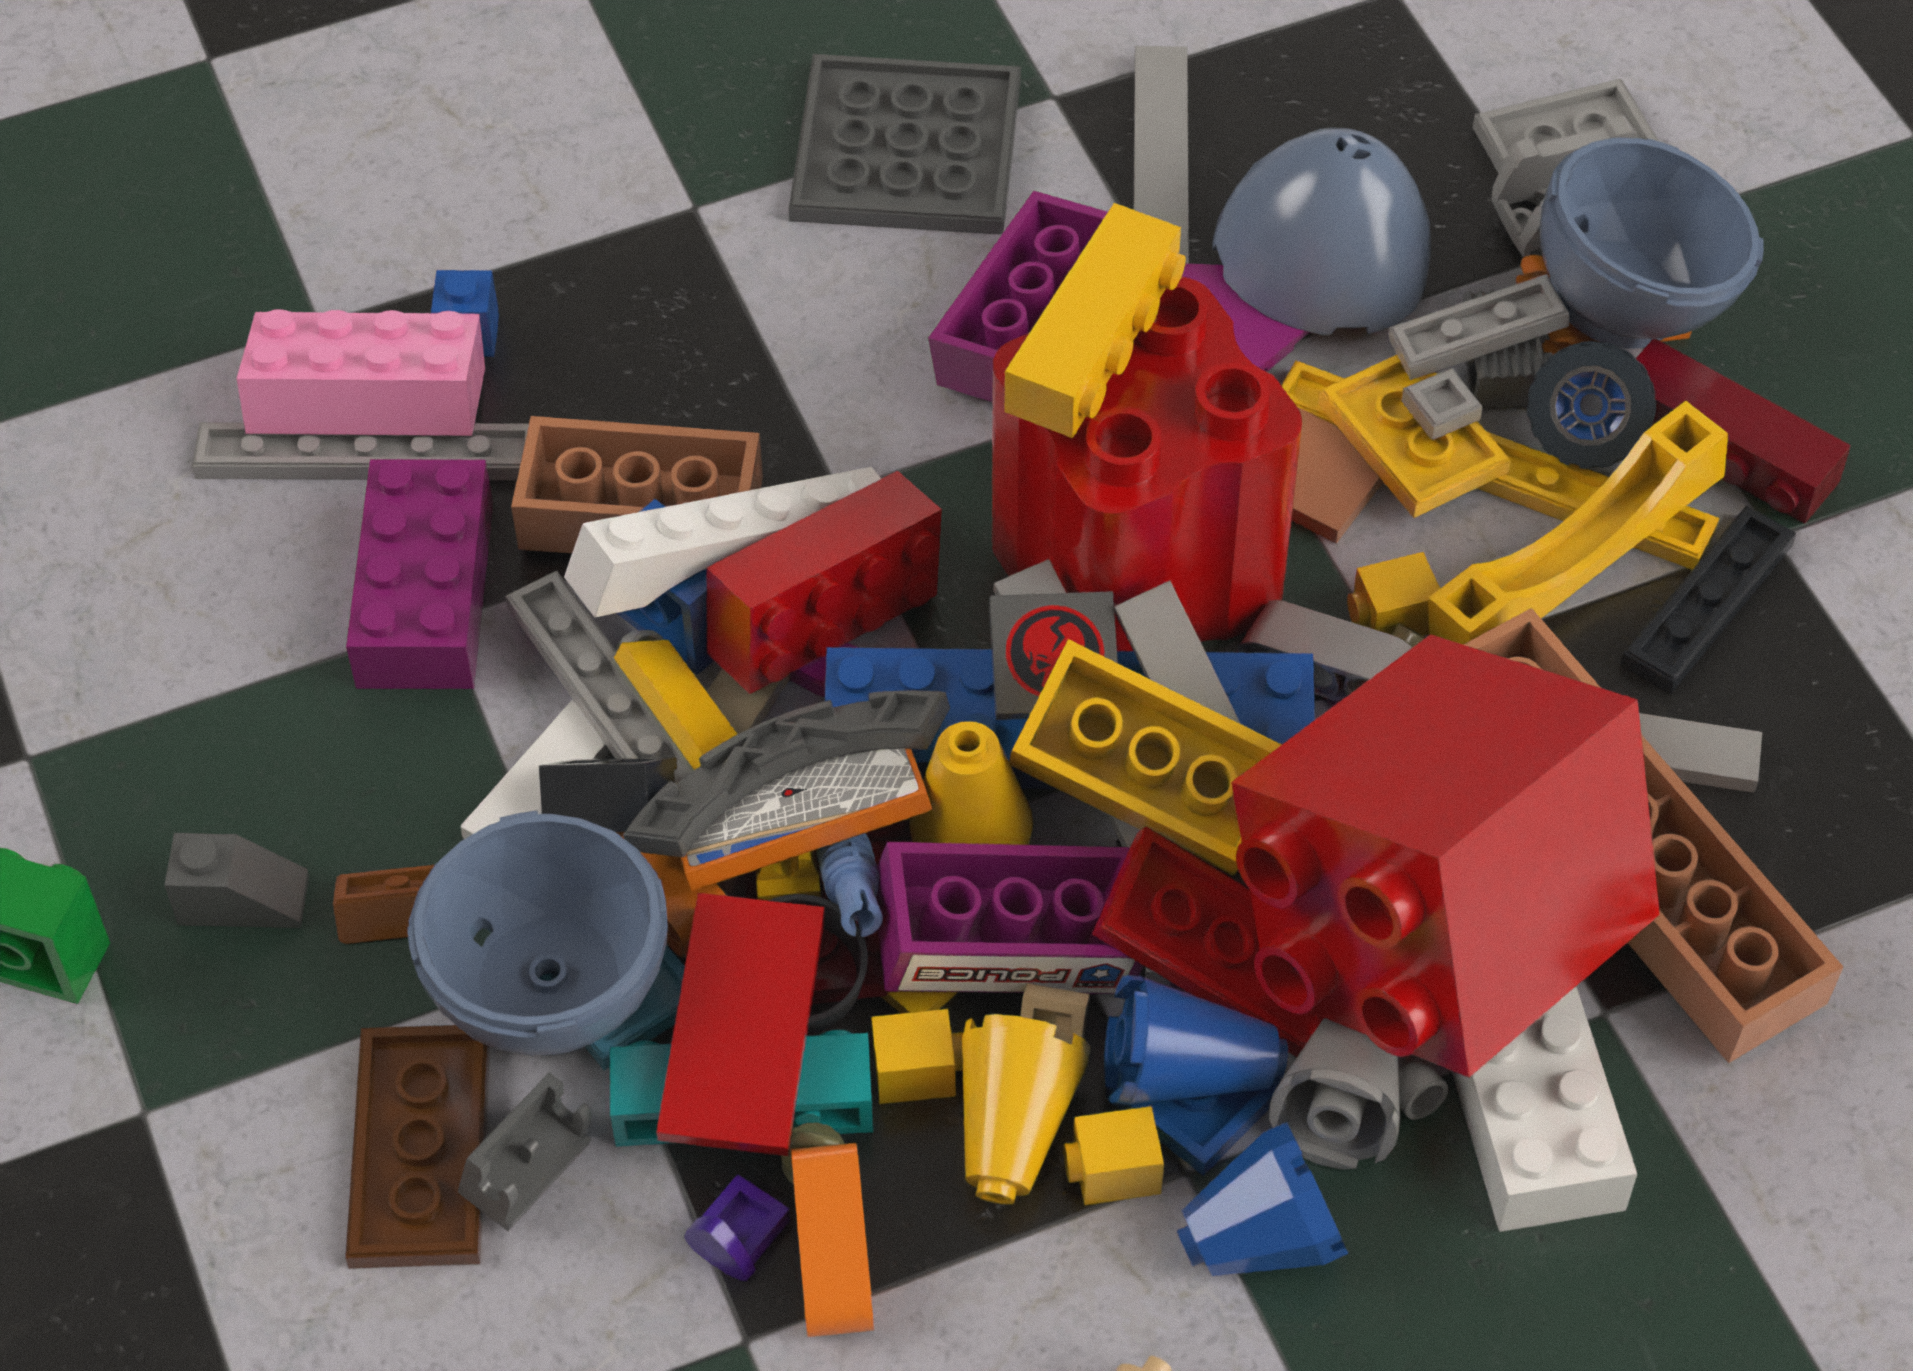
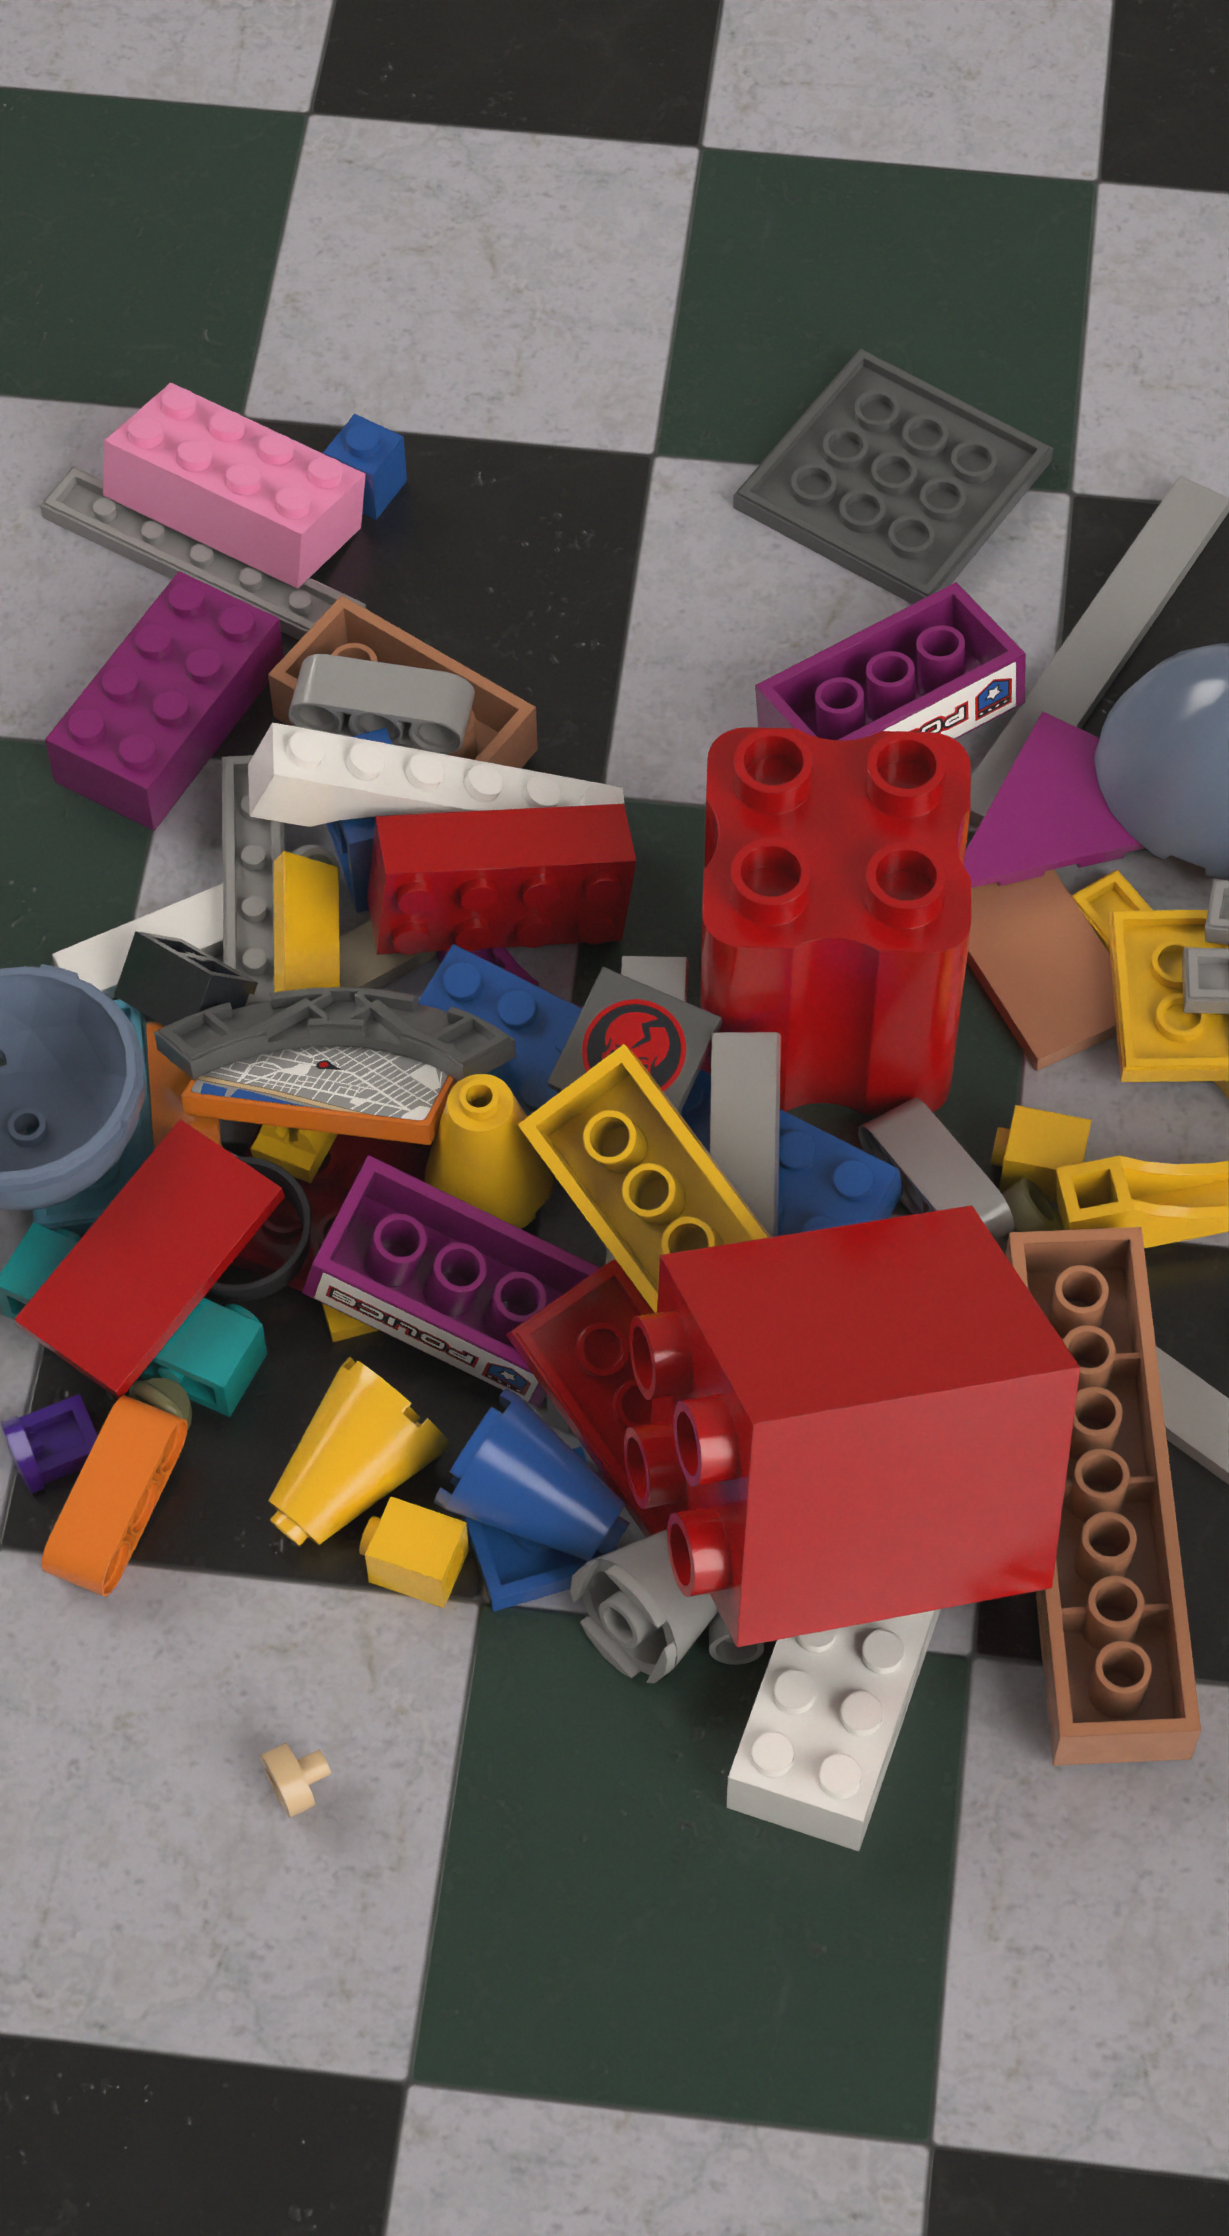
camera: 30 degrees right, 5 degrees up
medium blue hinge [816,833,882,937] -> none
yellow brick [871,1009,963,1104] -> none
yellow brick [1005,203,1186,438] -> none
tan tile [1020,983,1090,1044] -> none
blue cone [1176,1122,1348,1276] -> none
none -> light grey beam [288,654,475,754]

